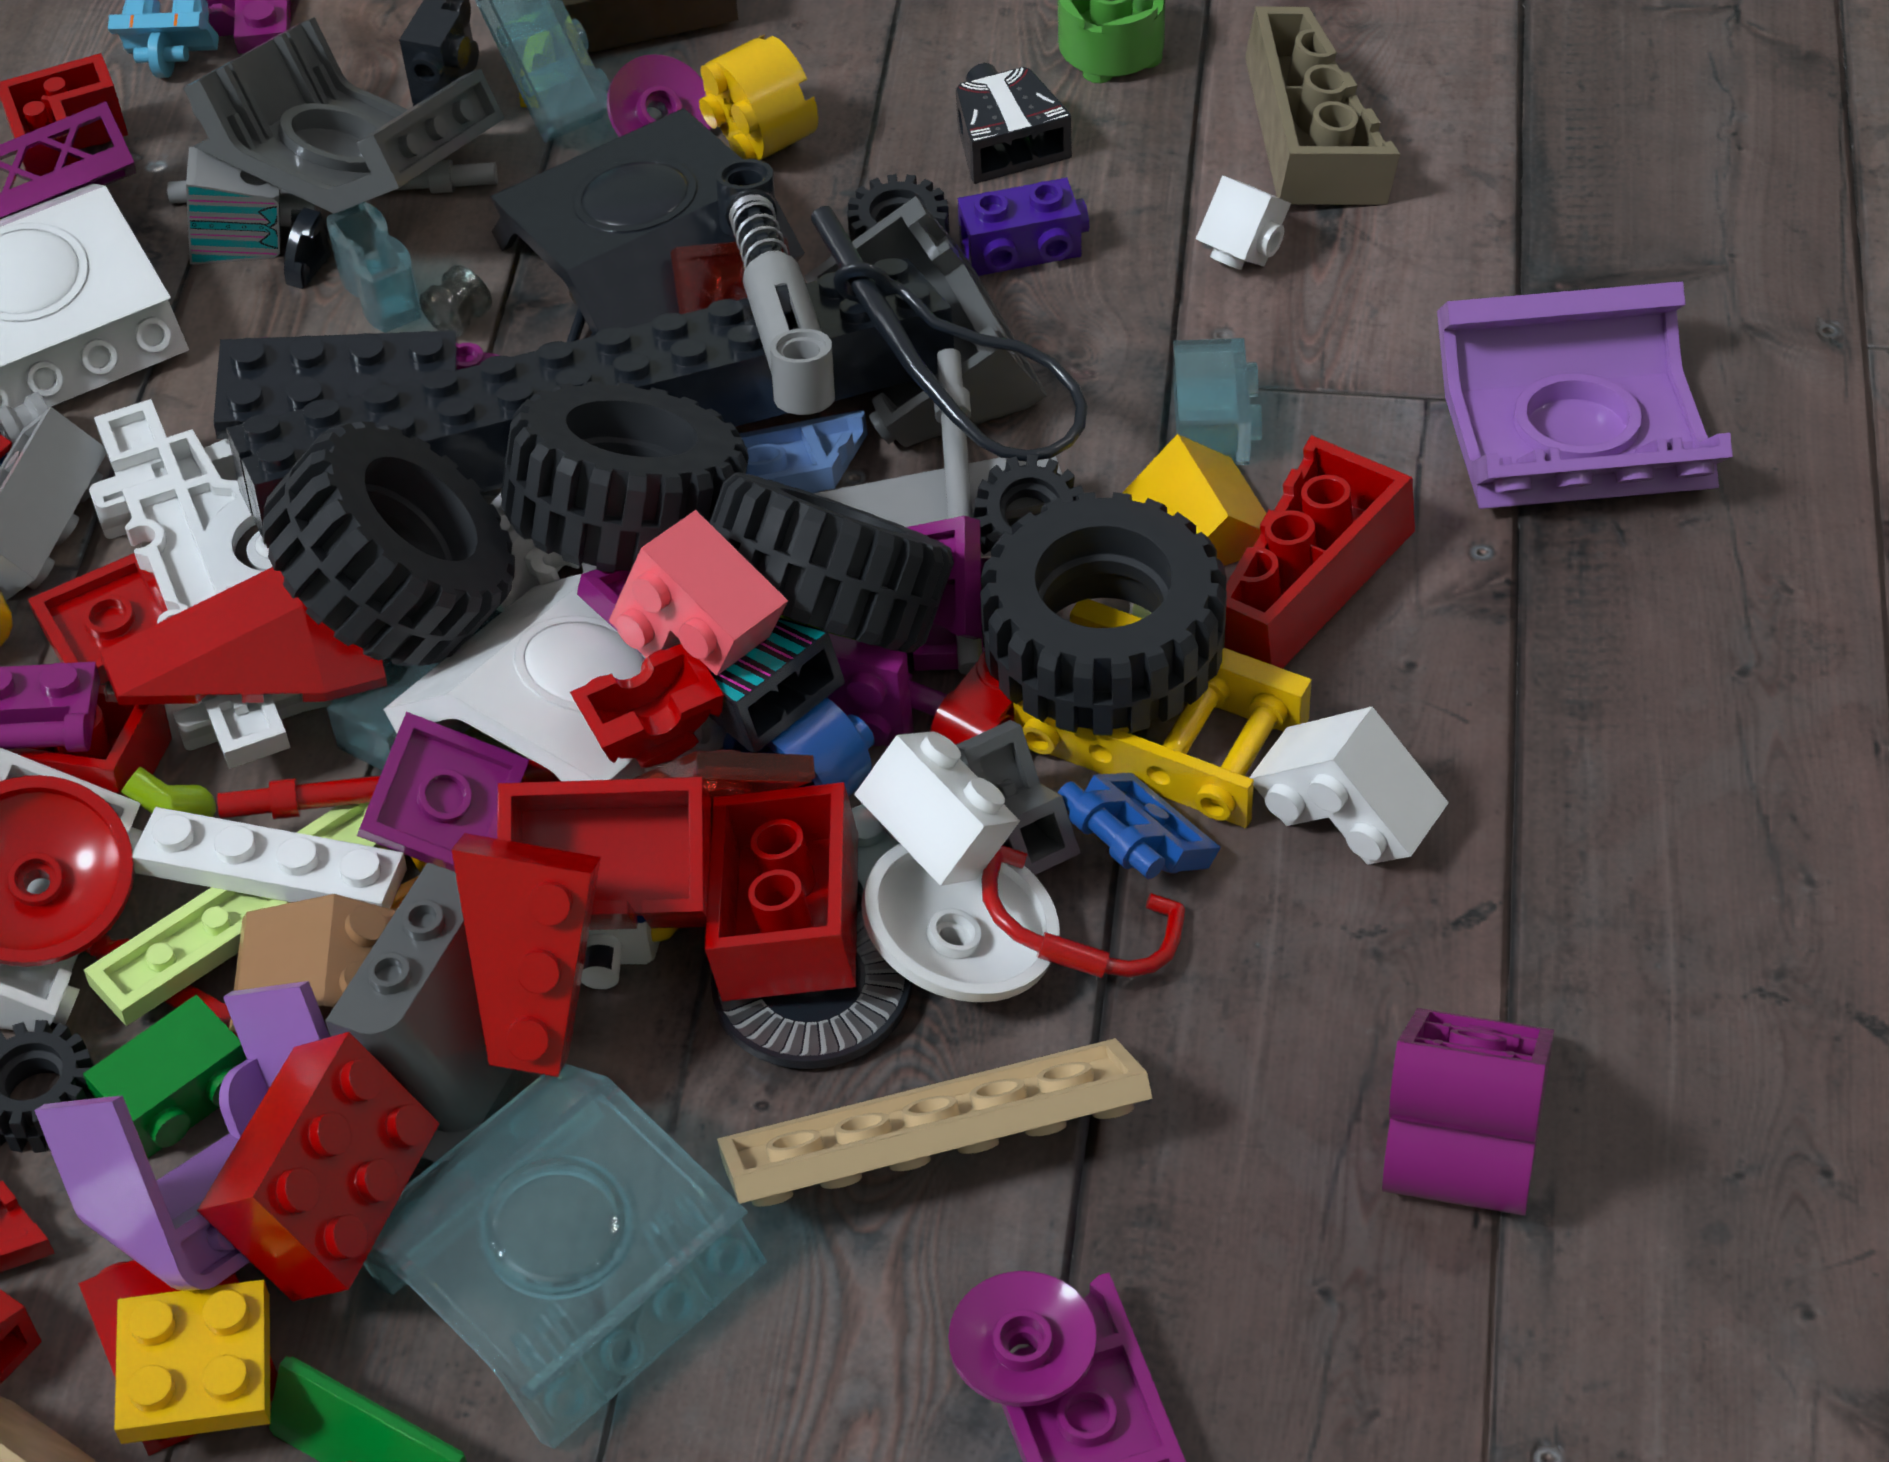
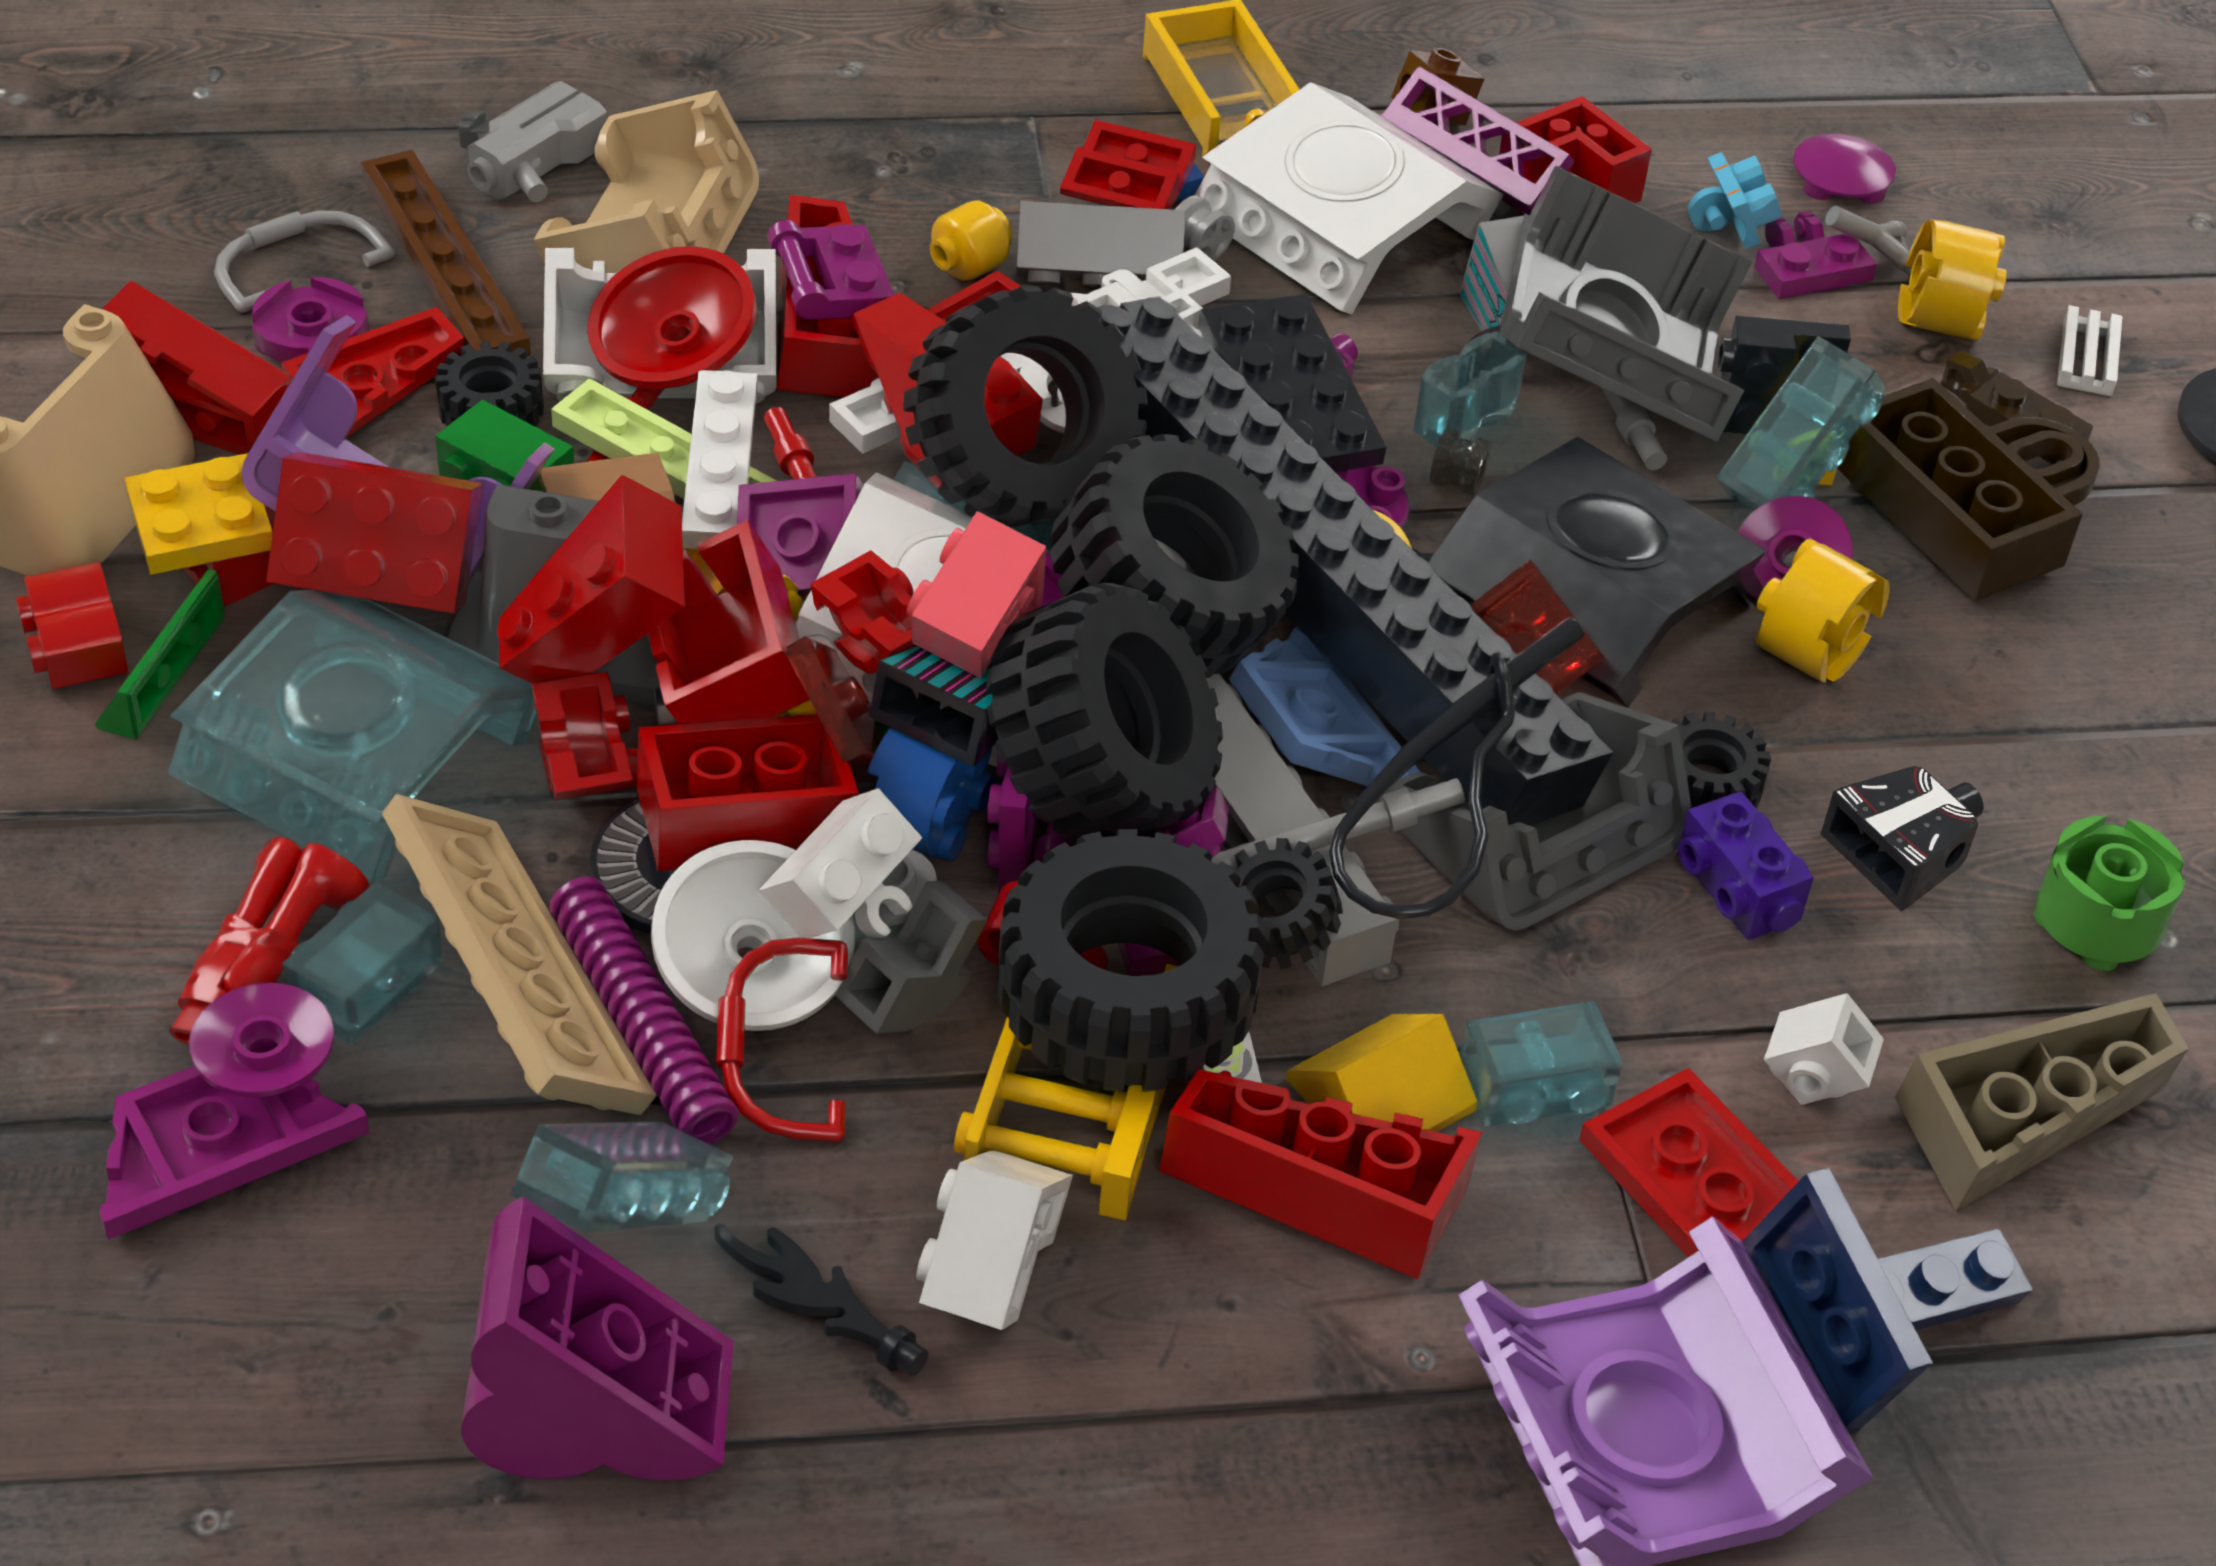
camera: 70 degrees right, 5 degrees down
lime arm [121,766,216,817] -> none
light grey piece [716,159,835,415] -> none
blue plate [1058,773,1221,879] -> none
none -> red piece [169,837,370,1045]
none -> clear light blue brick [282,881,443,1045]
none -> clear light blue brick [510,1122,734,1233]
none -> red cylinder [531,672,638,801]
none -> magenta piece [549,877,739,1147]
none -> black piece [715,1224,928,1376]
none -> red plate [1579,1068,1799,1257]
none -> dark blue piece [1742,1168,2033,1432]

